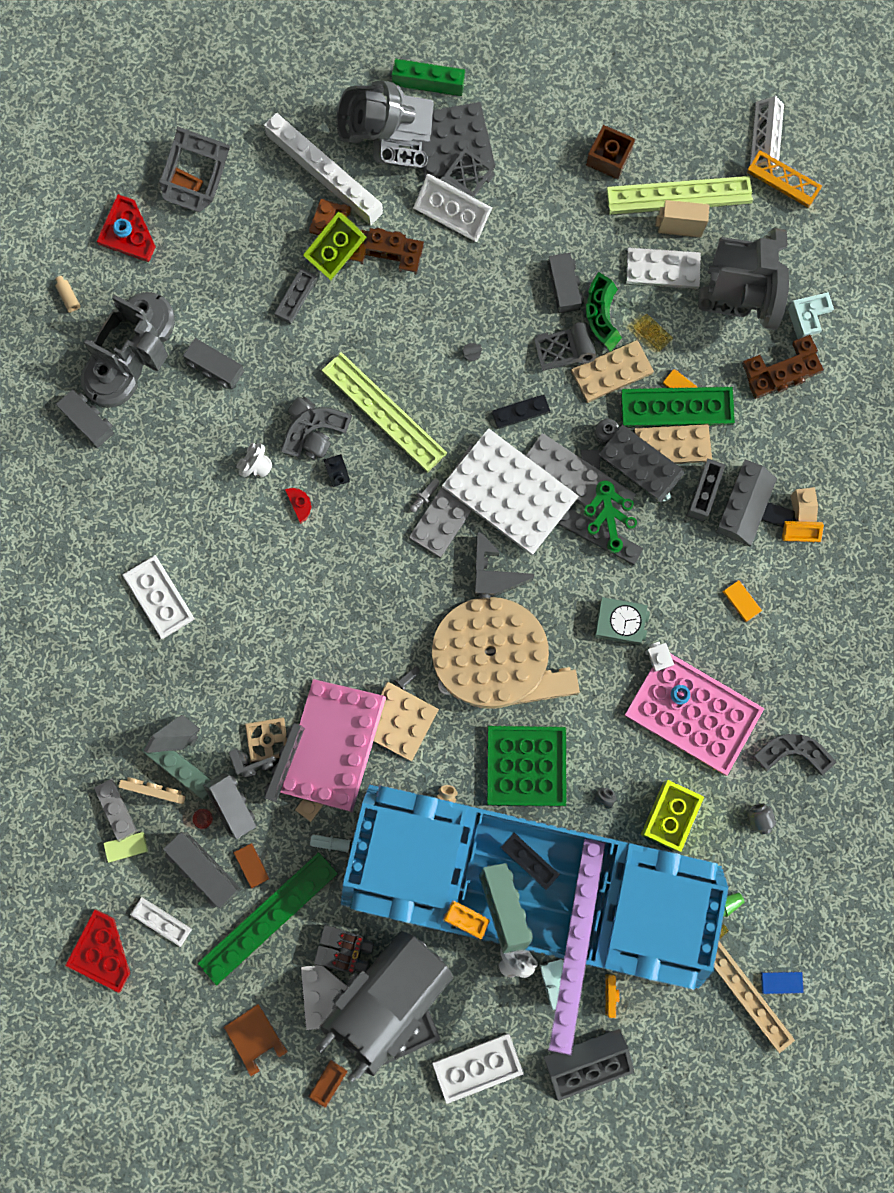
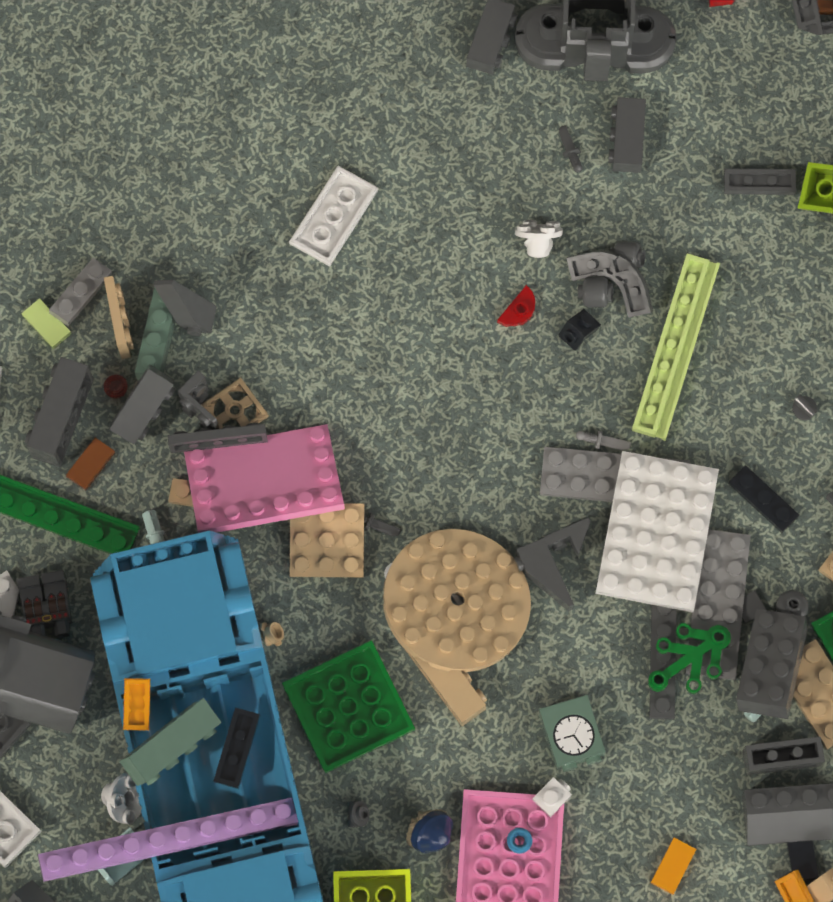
camera: 70 degrees right, 5 degrees down
none -> dark blue hair [406,809,453,853]
none -> dark grey piece [559,125,583,173]

